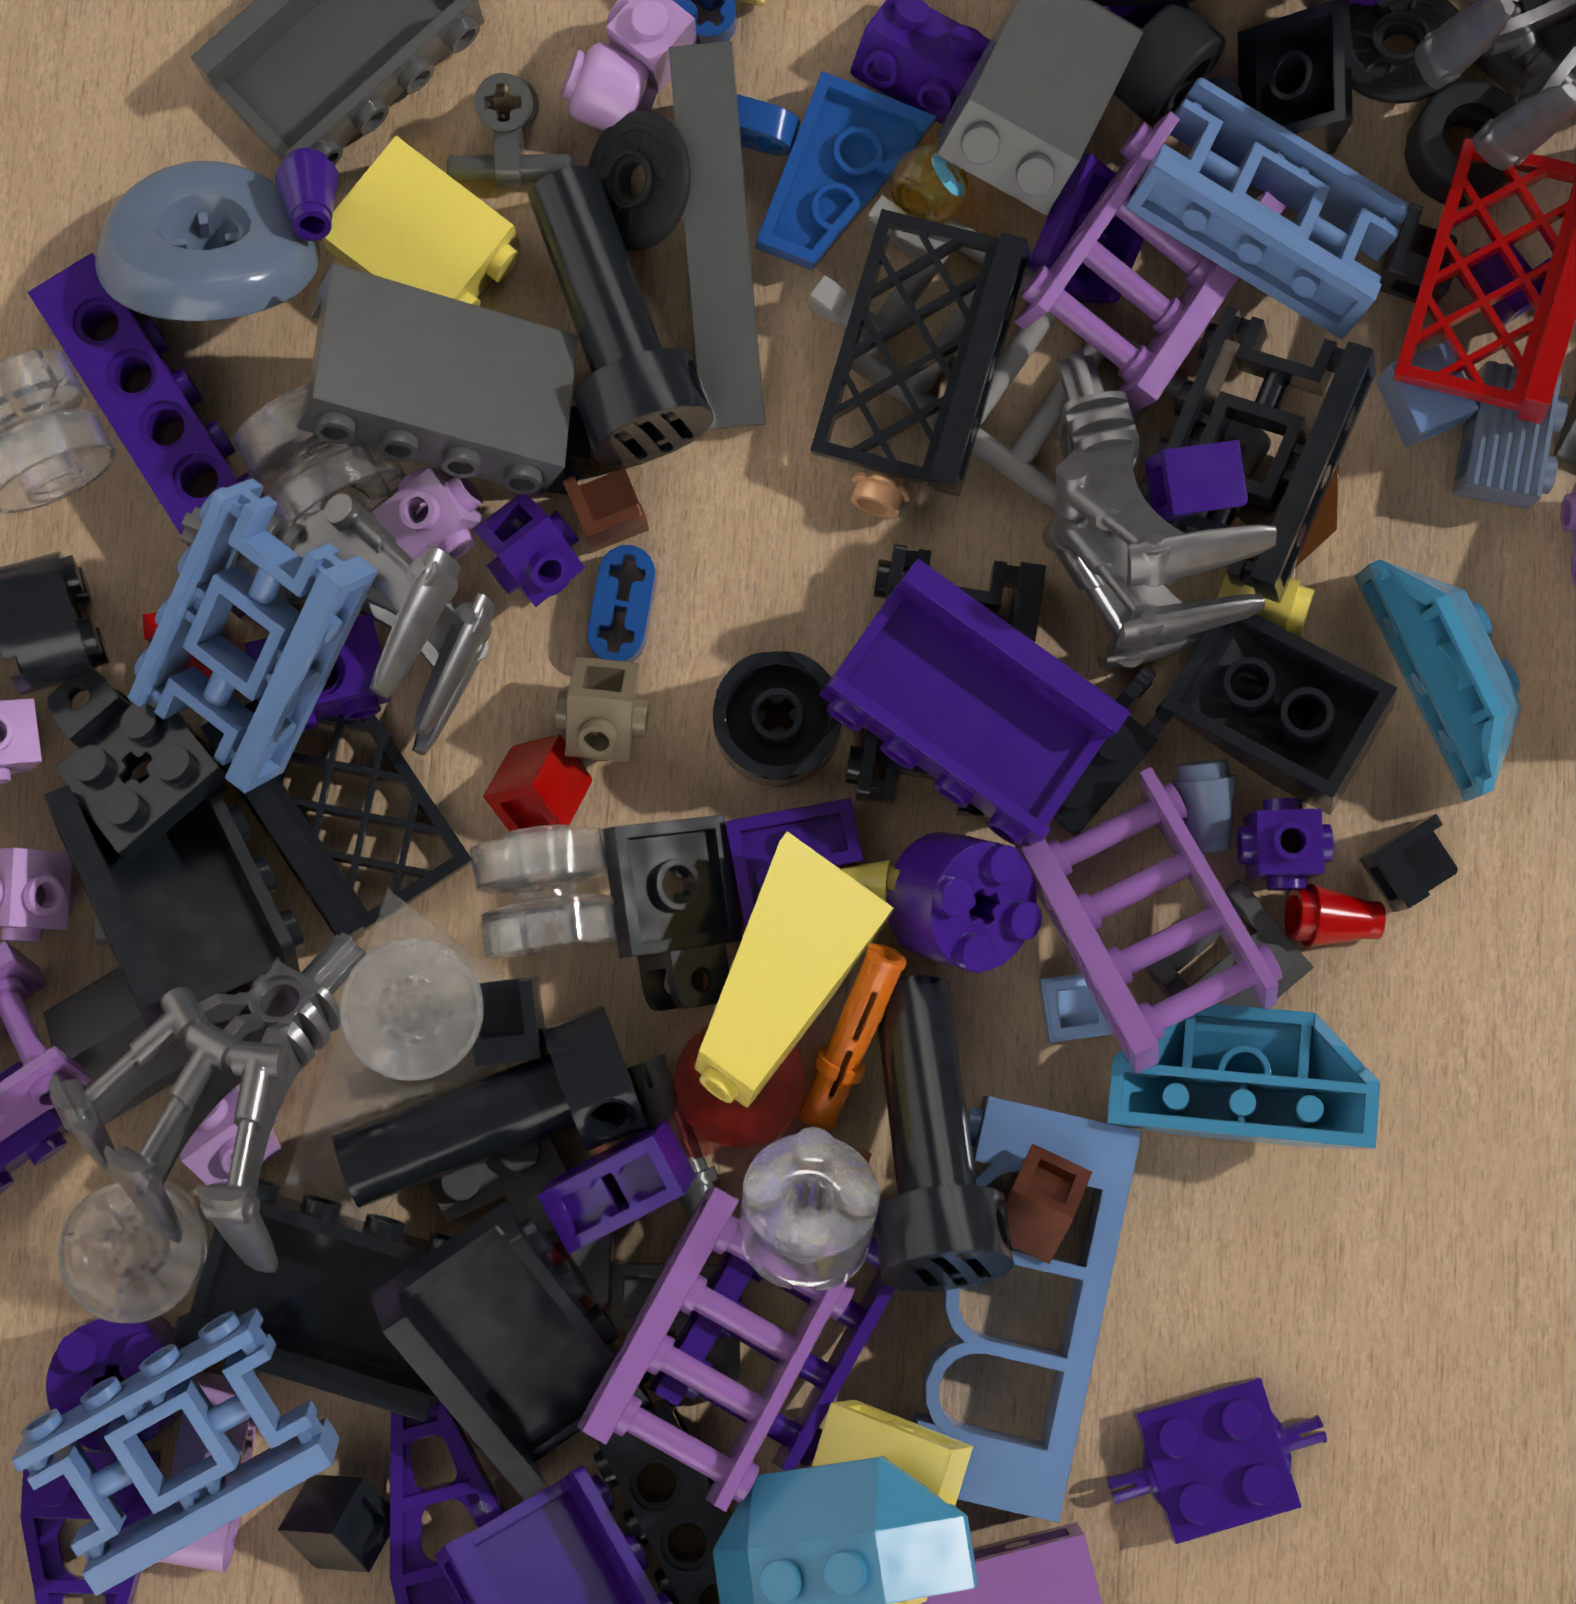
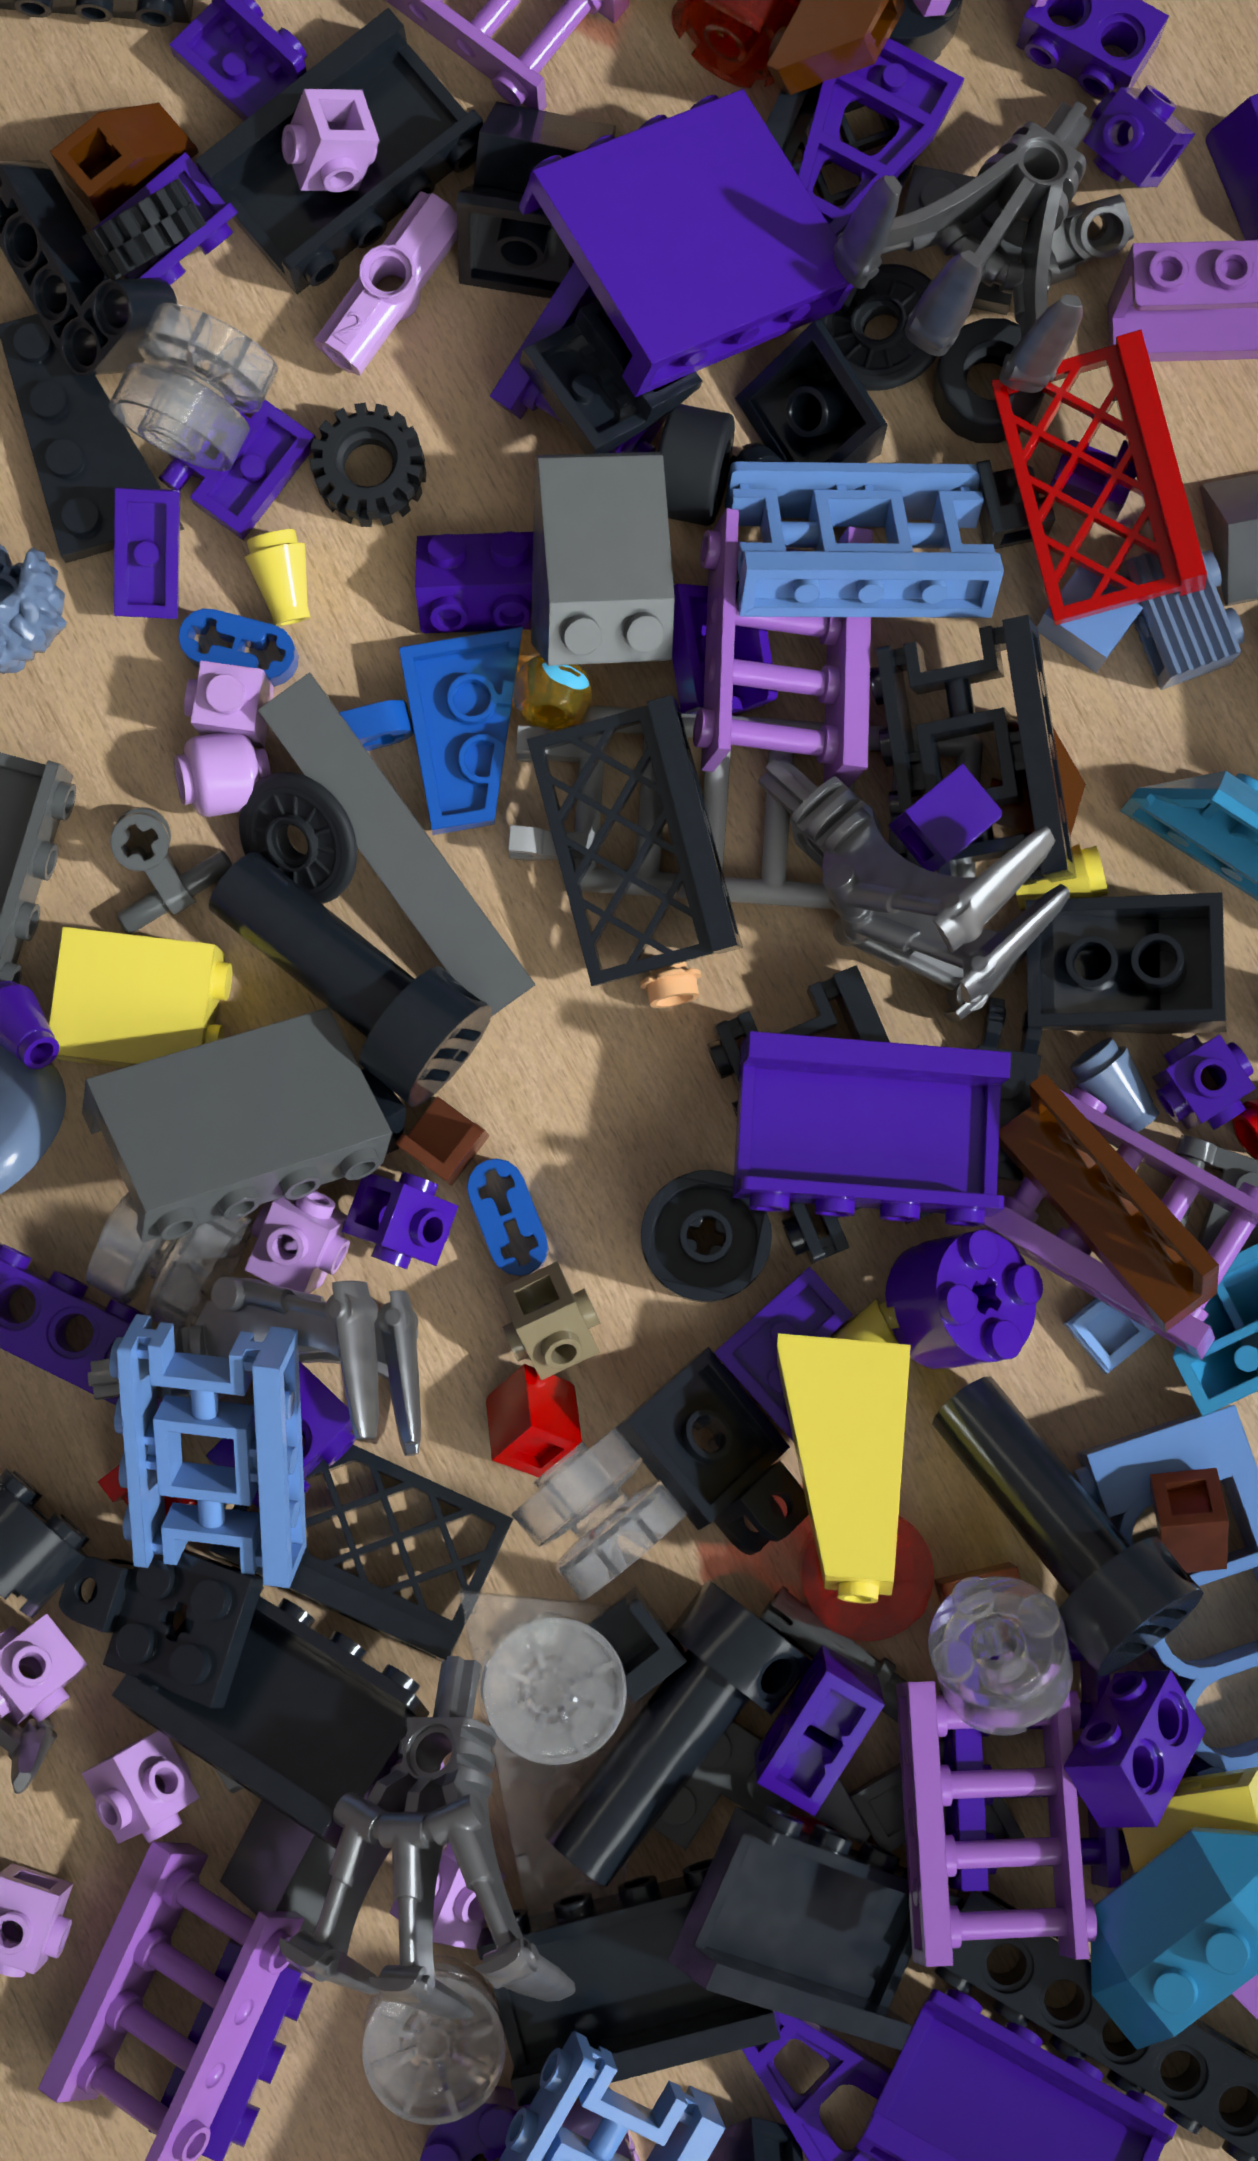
camera: 25 degrees left, 0 degrees up
orange pin [798,943,907,1131] -> none
none -> reddish brown fence [999,1073,1219,1333]
none -> dark purple brick [1063,1670,1206,1828]

